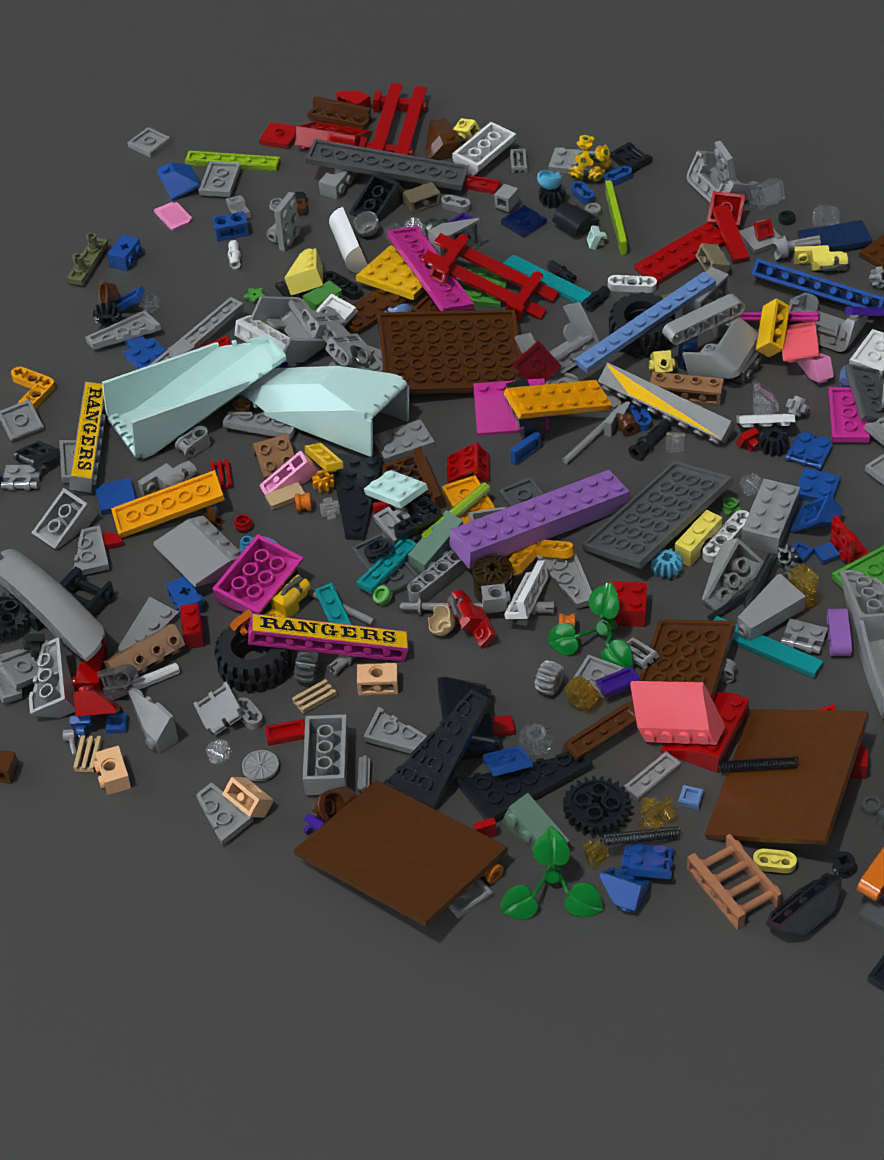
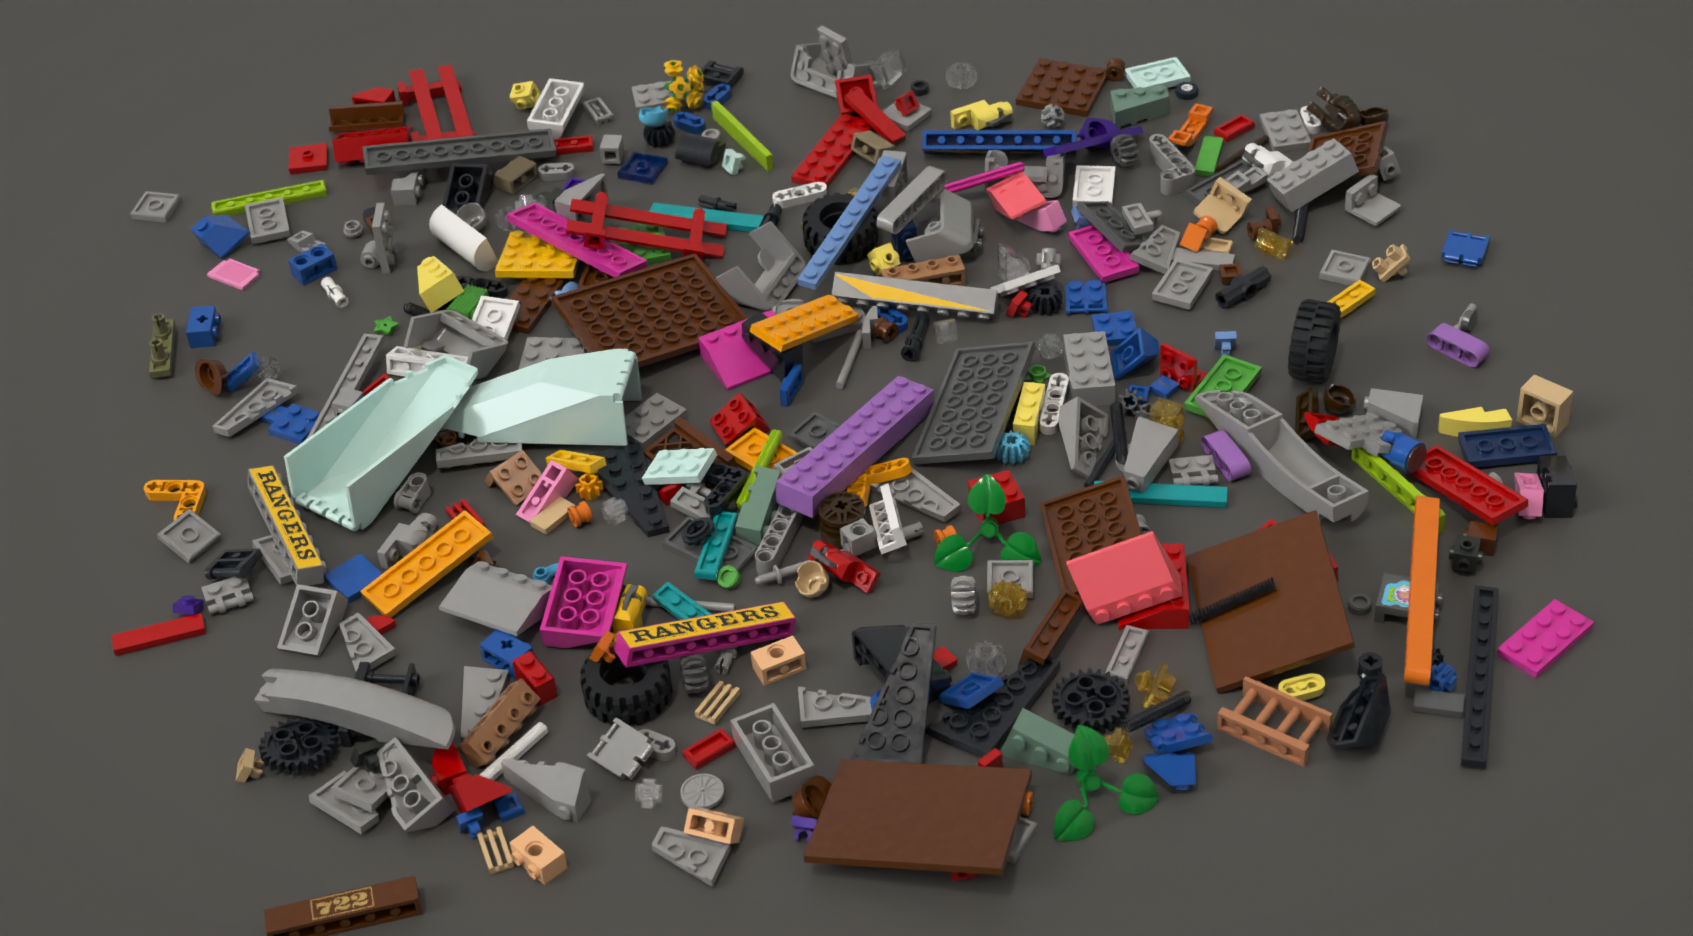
camera: 25 degrees left, 5 degrees down
light grey hand [63,729,77,756] -> none
black gear [93,301,122,327] -> none
dark grey piece [97,664,138,693] -> none
red plate [234,514,253,531] -> none
light grey piece [301,306,371,366] -> none
light grey axle [357,755,370,793] -> none
reddish brown wedge [425,118,459,160] -> none
dark red plate [512,340,562,382] -> none
dark purple tile [596,666,641,699] -> none
light grey tile [627,637,659,669] -> none
medium blue tile [678,785,704,810] -> none
yellow brick [756,298,790,357] -> none
light grey piece [772,235,821,260] -> none
dark blue tile [797,220,873,252] -> none

